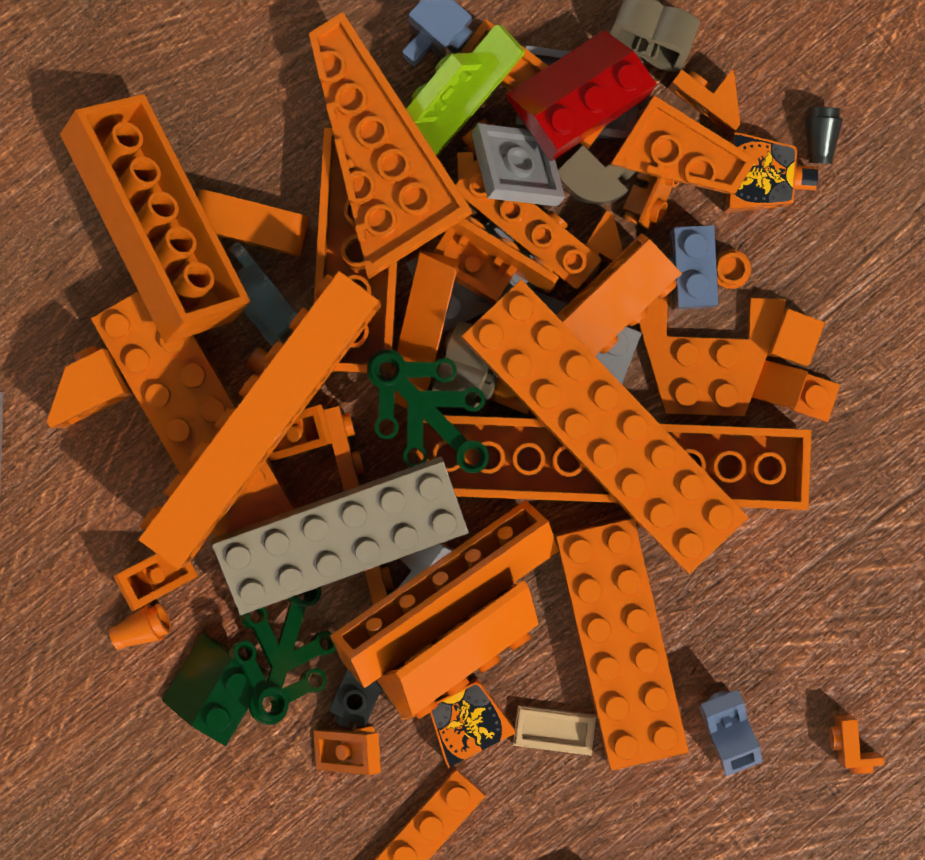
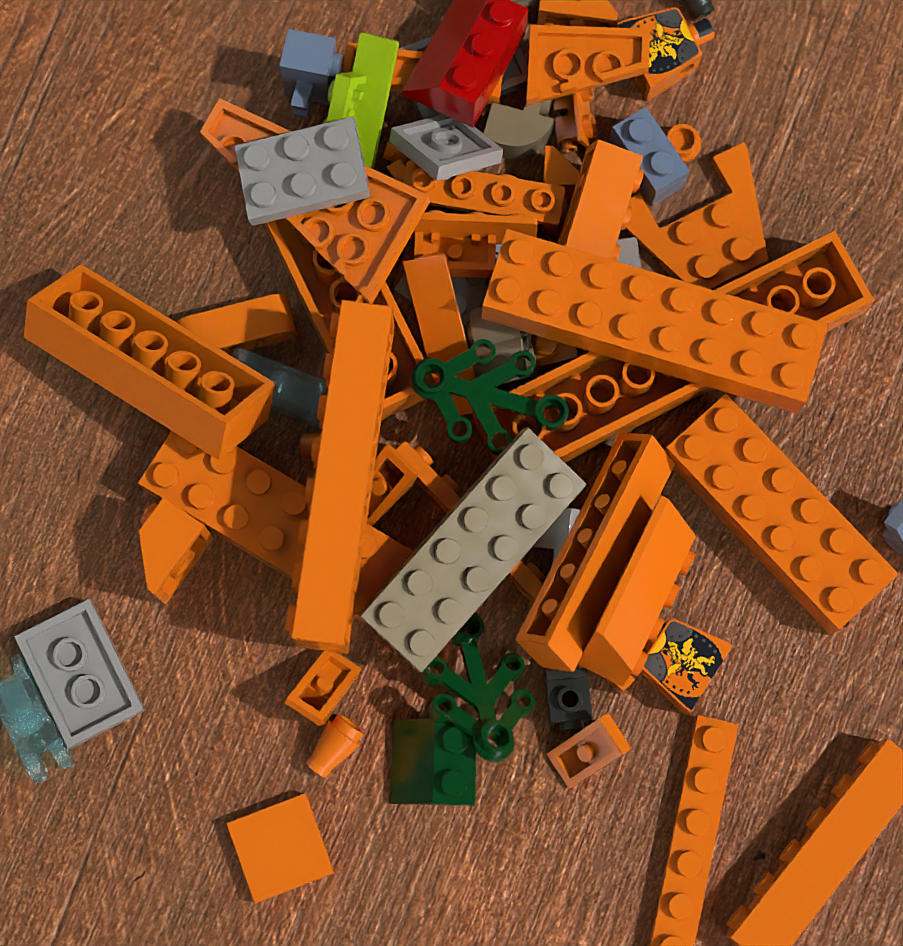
camera: 30 degrees left, 10 degrees down
tan tile [513,705,596,756] -> none
orange slope [752,360,840,422] -> none
orange panel [768,309,826,366] -> none
none -> orange tile [226,793,335,904]
none -> light grey plate [235,117,371,226]

